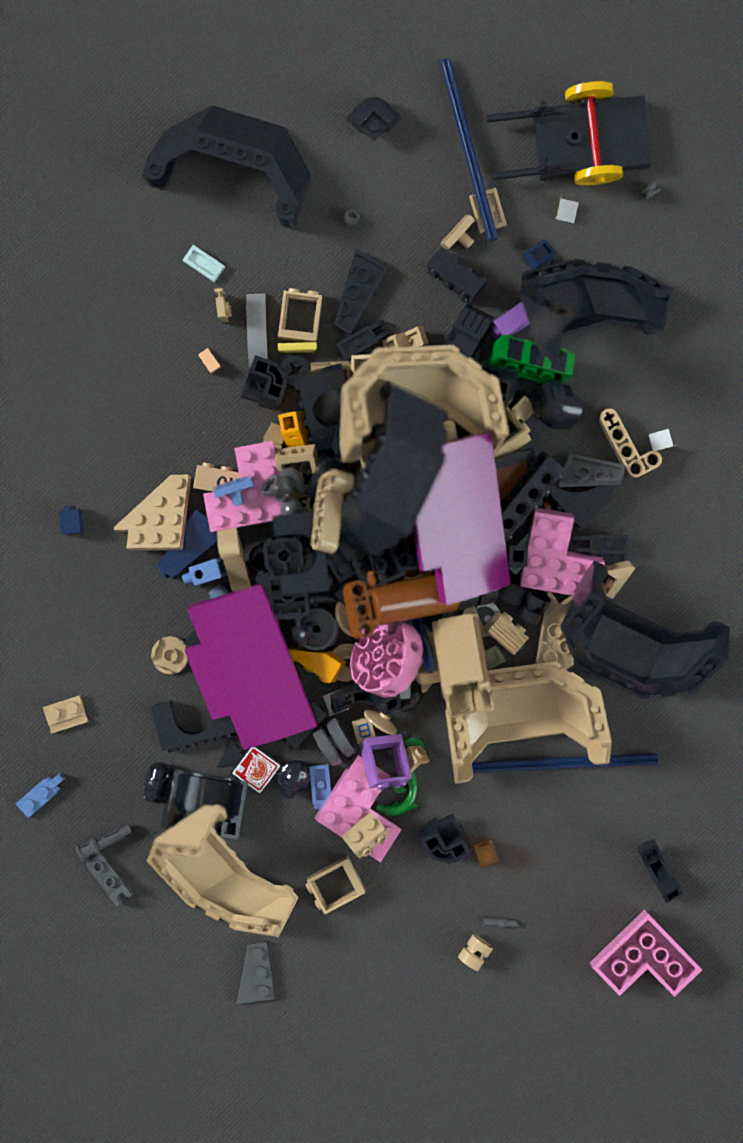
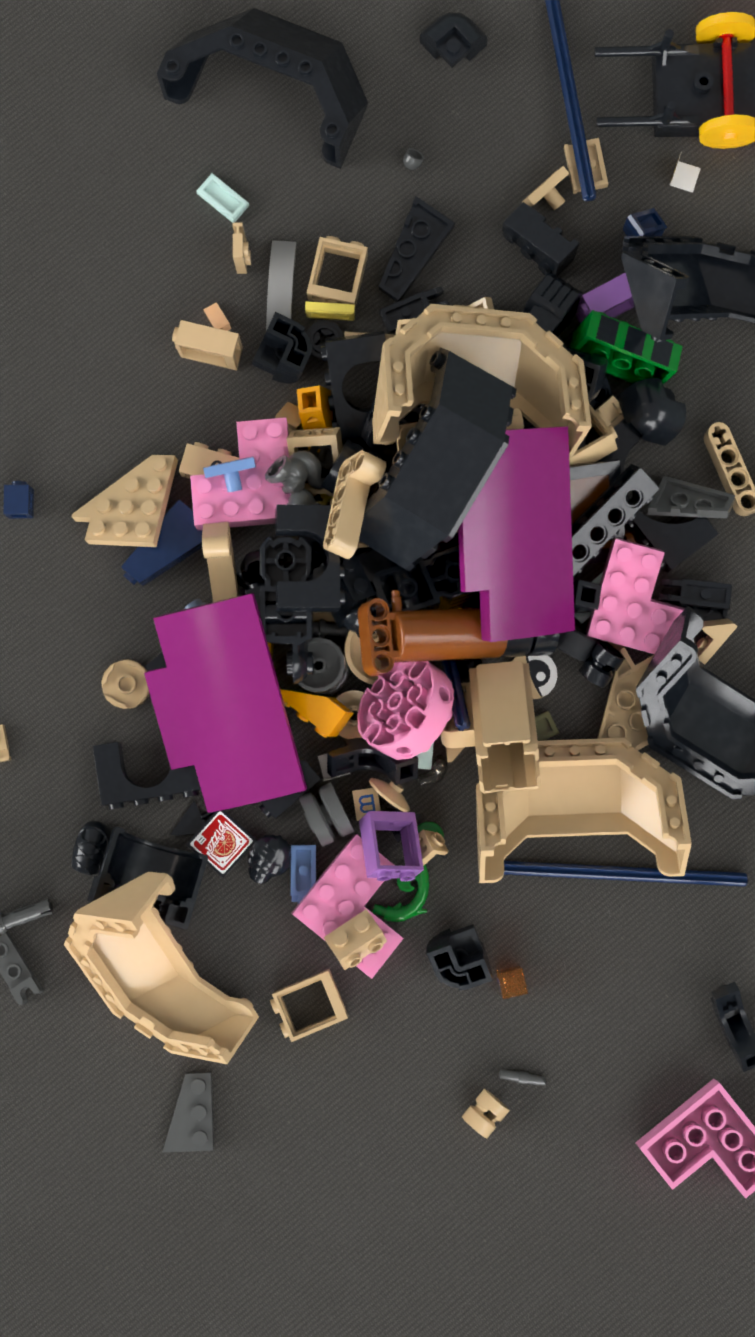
camera: 10 degrees right, 5 degrees down
medium blue torso [182,558,228,586] -> none
tan brick [482,611,529,655] -> none
none -> tan window [172,320,243,371]

